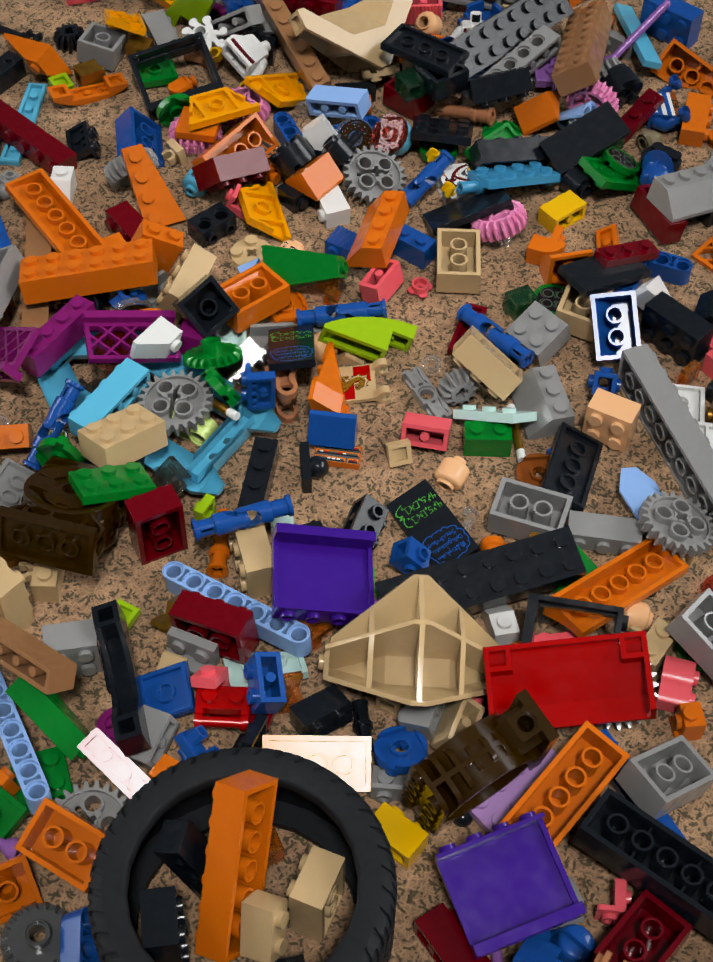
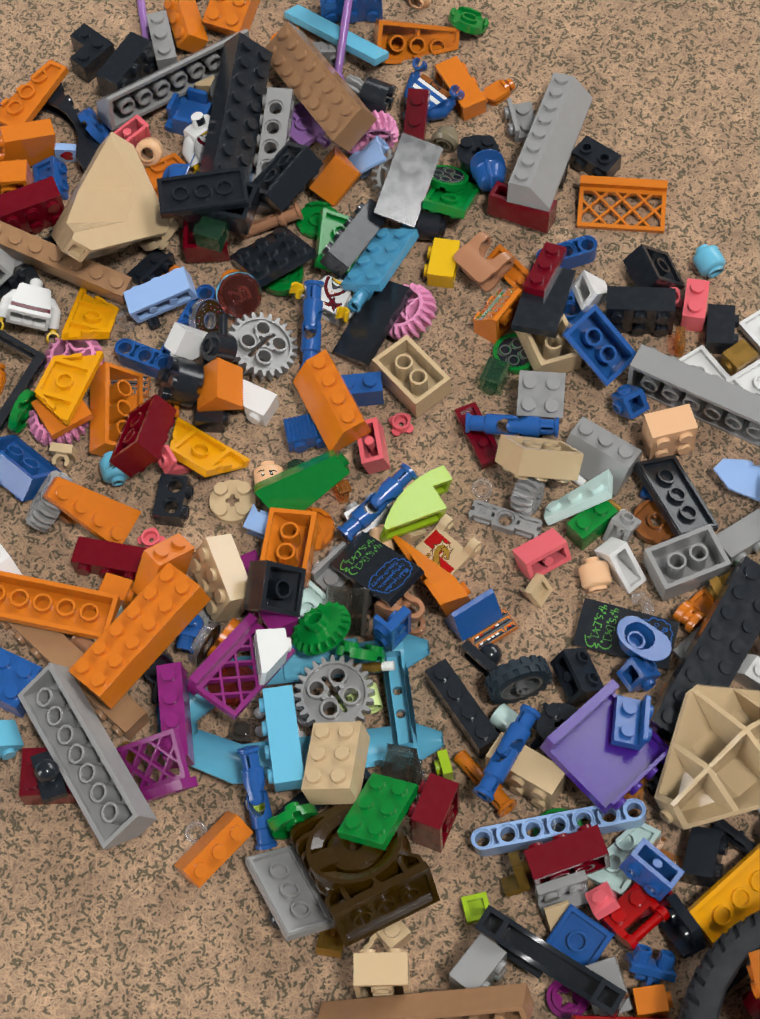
camera: 35 degrees left, 10 degrees up
orange brick [525,225,566,266] -> none
none -> nougat piece [454,231,514,292]
none -> black wheel [484,655,553,705]
none -> white slope [594,537,647,594]
none -> light grey bracket [602,509,642,543]
none -> bracket [611,695,654,751]
none -> piece [617,616,672,662]

